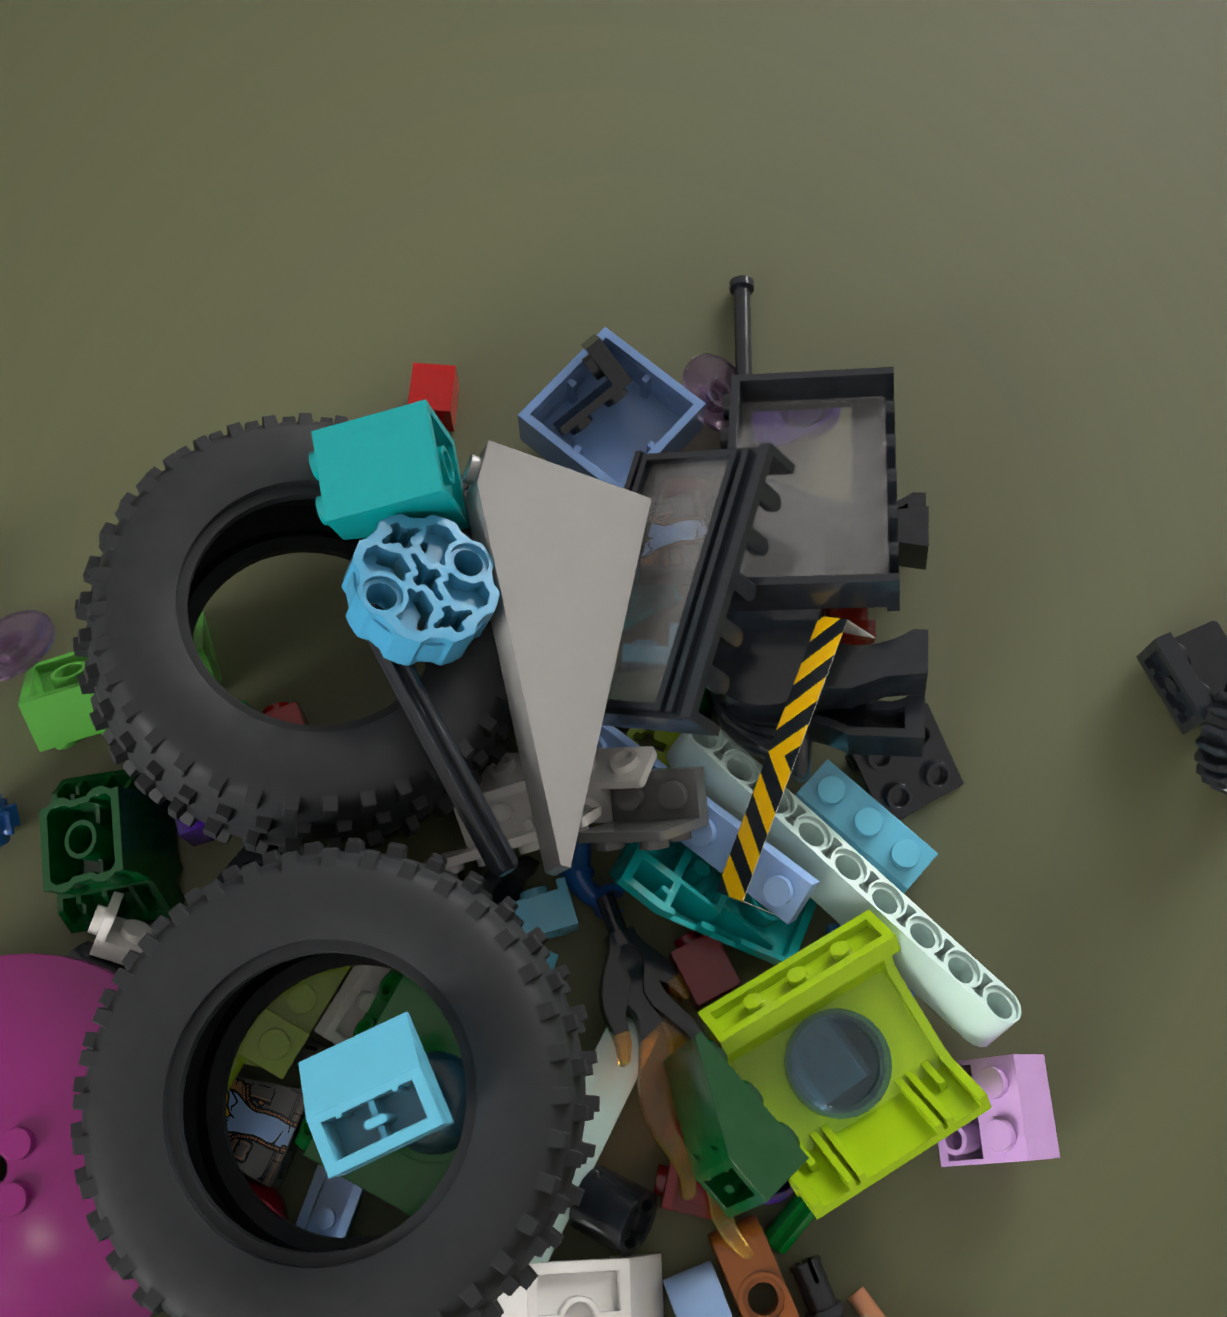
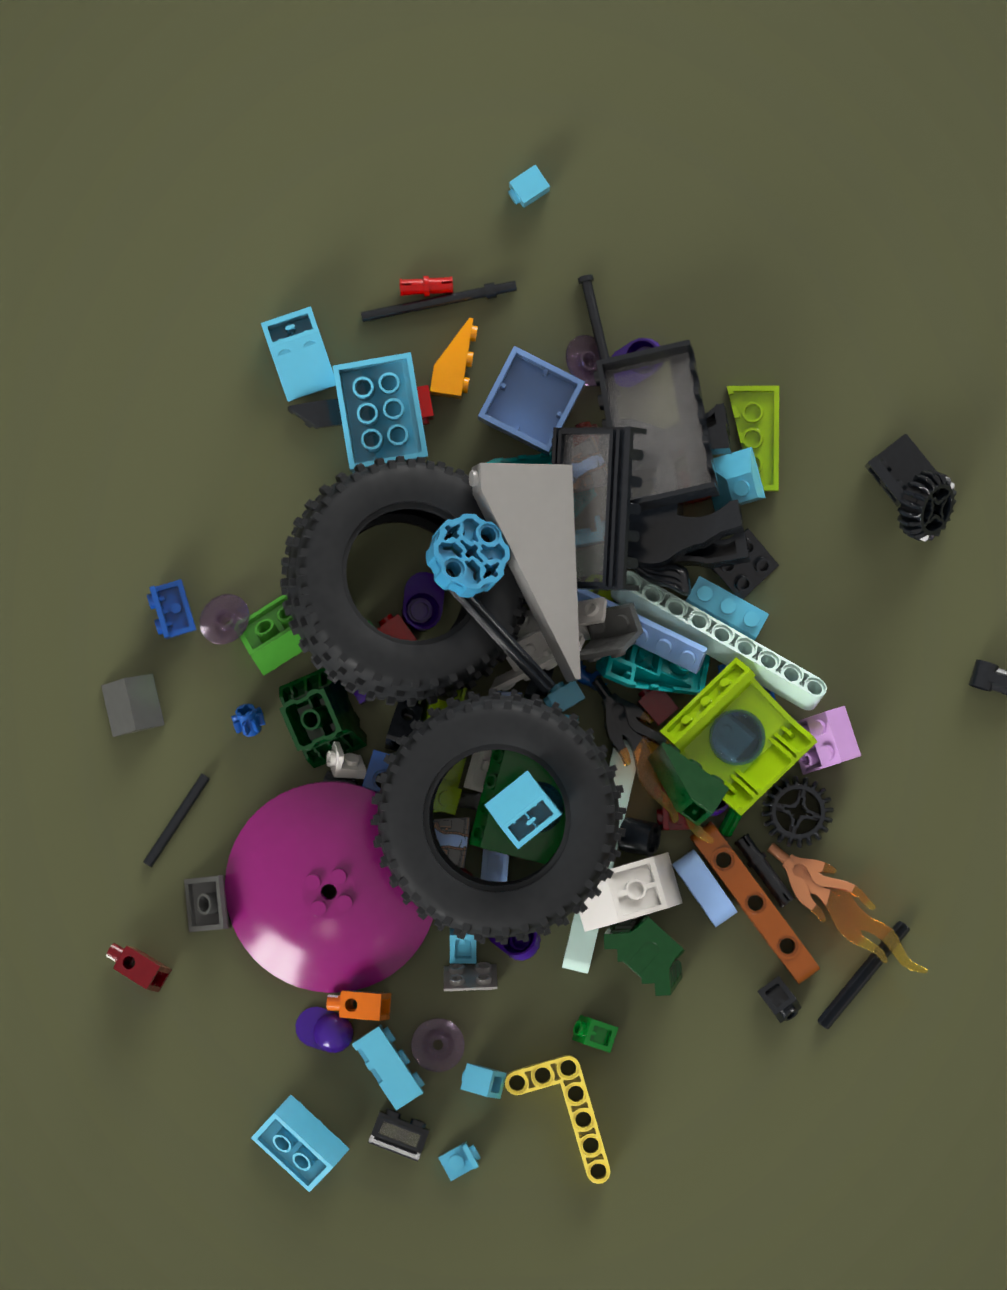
camera: 15 degrees left, 15 degrees up
teal slope [309,399,470,540] -> none
black bracket [553,334,632,436] -> none
sticker [716,615,875,914] -> none
none -> medium azure slope [261,306,336,402]
none -> black slope [288,398,342,429]
none -> medium azure slope [333,352,428,473]
none -> black bar [361,281,517,322]
none -> red pin [399,276,453,297]
none -> dark purple cap [401,572,444,631]
none -> light orange slope [430,318,478,399]
none -> medium azure brick [508,164,550,208]
none -> medium azure slope [711,447,766,512]
none -> lime wing [727,386,780,492]
none -> black gear [761,776,834,848]

